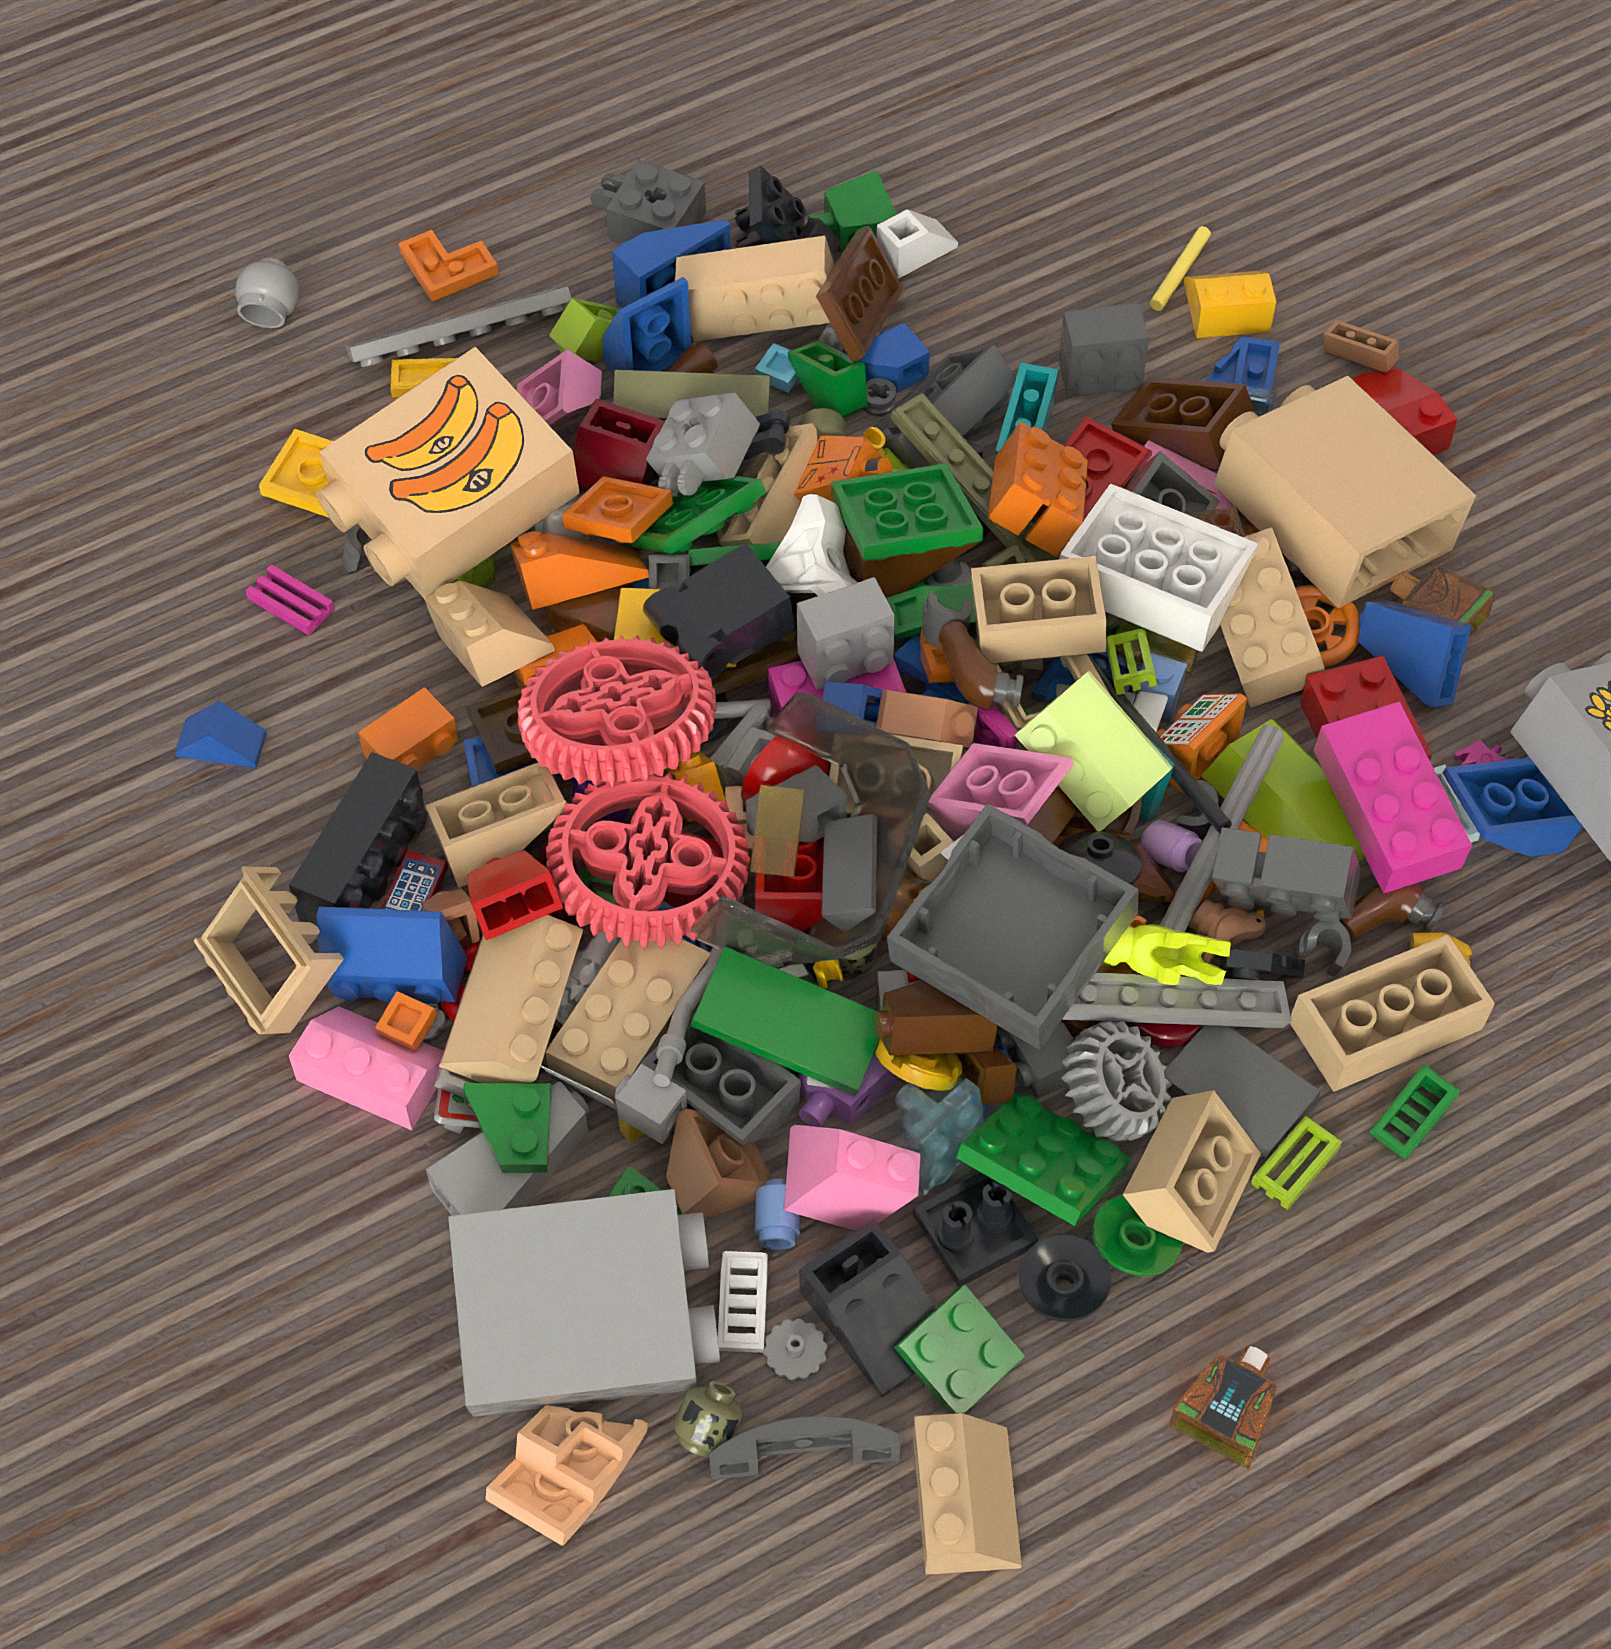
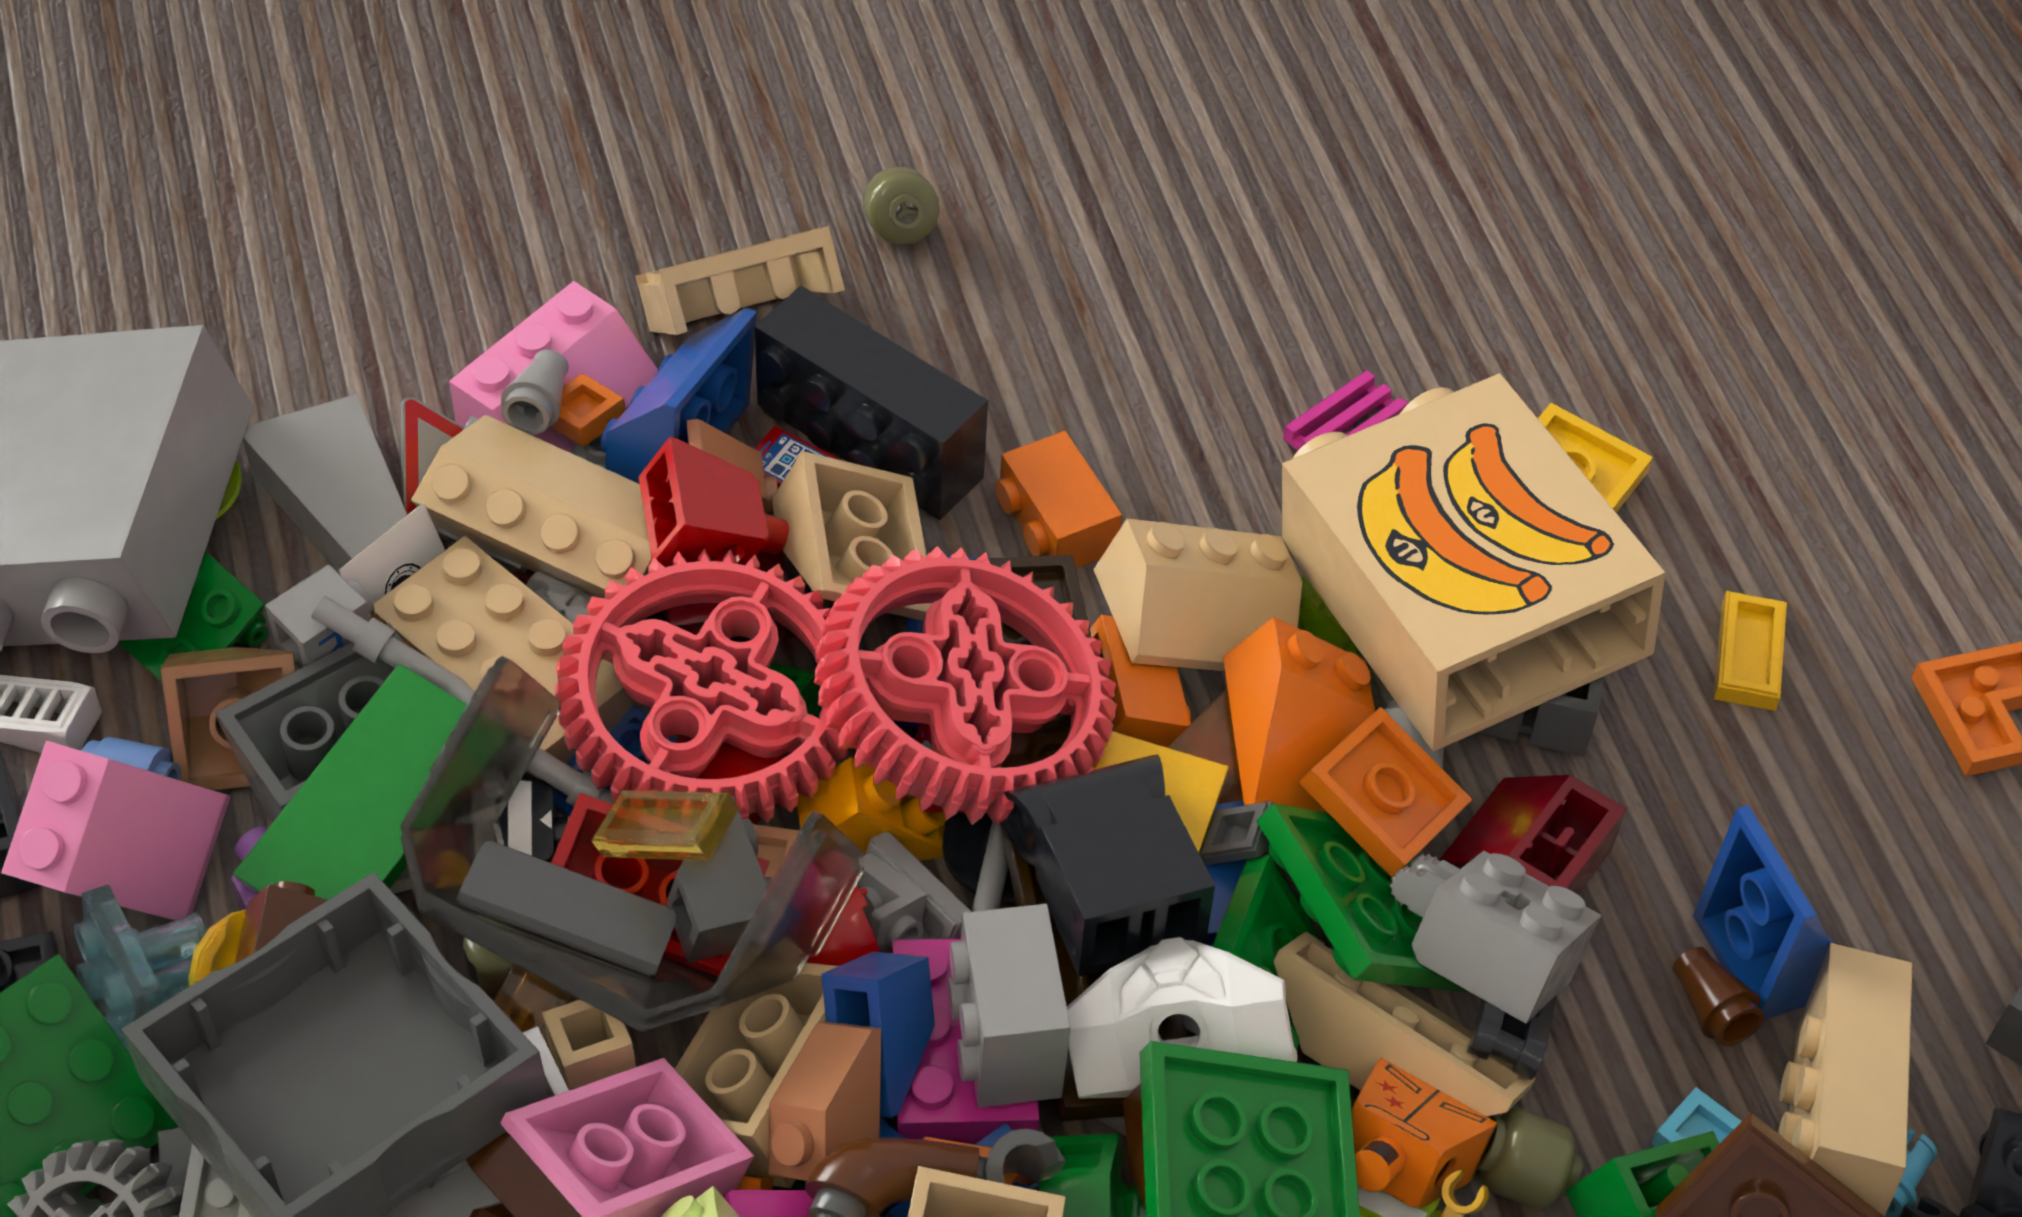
camera: 100 degrees right, 5 degrees down
blue slope [175,701,267,768] -> none
light grey piece [235,258,300,328] -> none
light grey plate [346,285,571,367] -> none
green wing [463,1083,552,1173] -> none
bright pink slope [517,349,602,427] -> none
lime slope [549,298,620,362] -> none
blue slope [612,220,731,308] -> none
olive brick [613,370,771,421] -> none
none -> light grey cone [501,349,569,435]
none -> olive head [863,166,940,245]

